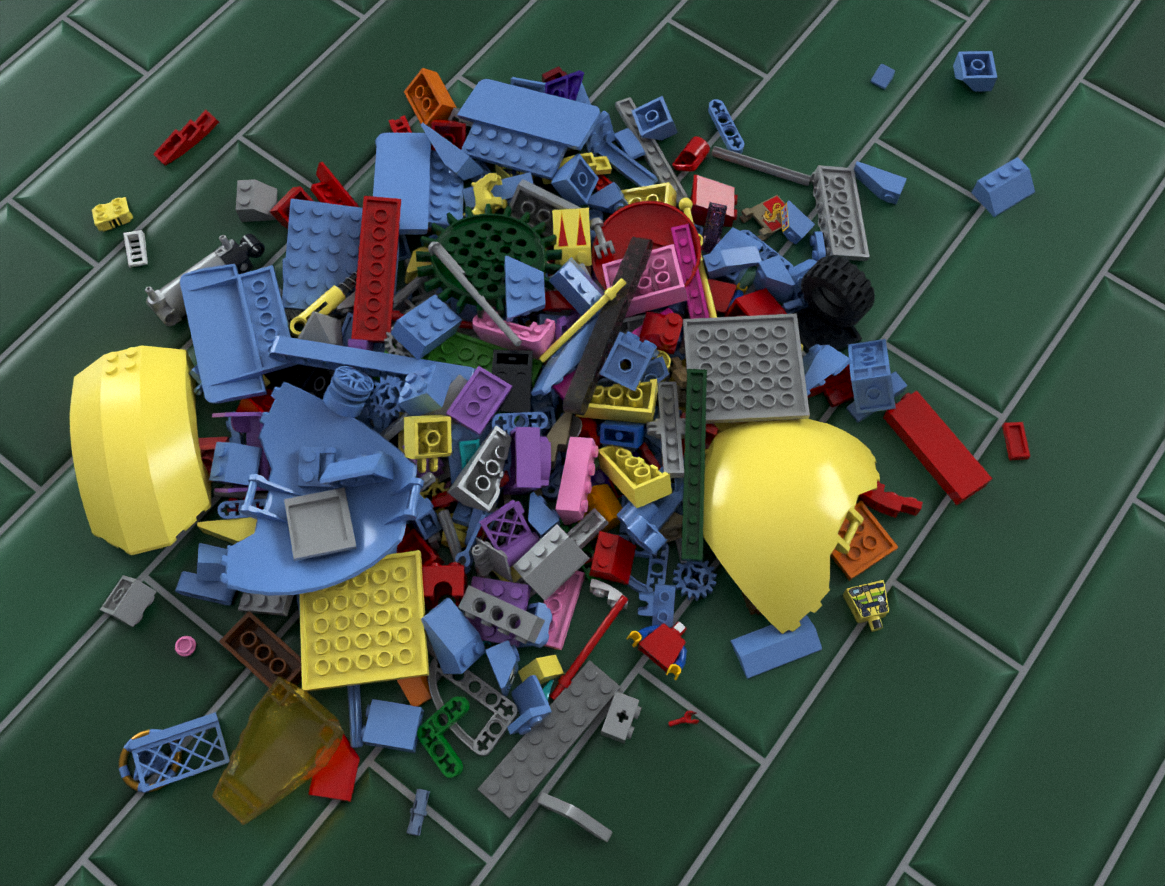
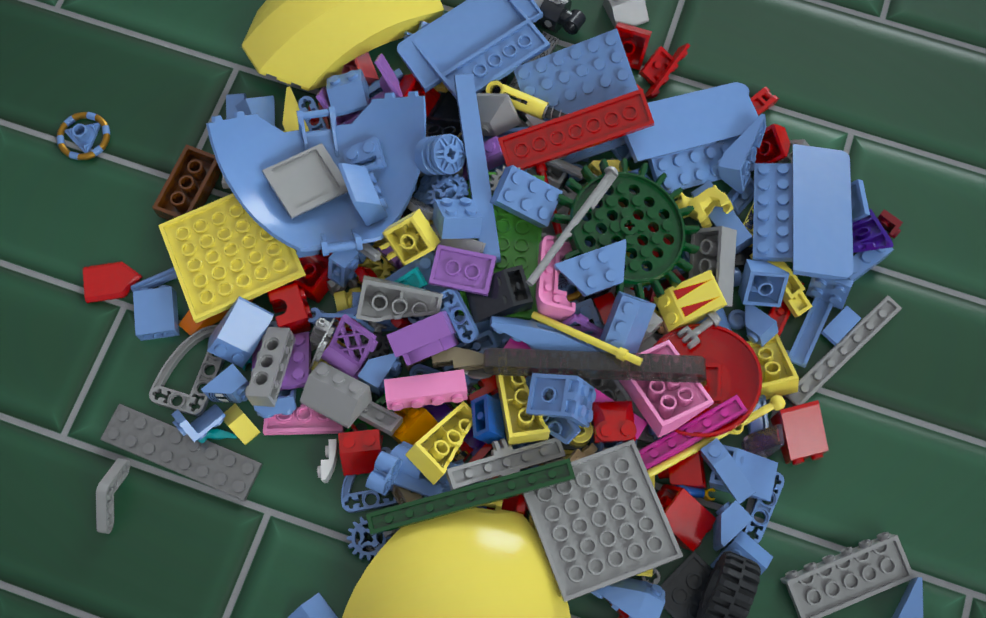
camera: 70 degrees right, 5 degrees up
light grey slope [100,575,157,627] -> none
medium blue fence [128,712,230,793] -> none
bright pink plate [175,636,196,657] -> none
clear yellow windscreen [212,677,344,825] -> none
orange slope [404,68,457,127] -> none
sand blue pin [406,789,430,836] -> none
green beam [417,696,469,778] -> none
light grey axle [438,510,466,565] -> none
red bar [550,595,629,700] -> none
light grey brick [601,691,642,744] -> none
torso [626,621,687,680] -> none
medium blue slope [631,96,678,140] -> none
medium blue plate [638,584,676,627] -> none
red hand [668,711,699,727] -> none
red piece [672,136,710,171] -> none
medium blue beam [708,99,744,154] -> none
light grey axle [712,146,811,186] -> none
flag [739,195,786,242] -> none
medium blue slope [780,201,815,245] -> none
medium blue tile [782,298,803,314] -> none
medium blue plate [810,231,826,261] -> none

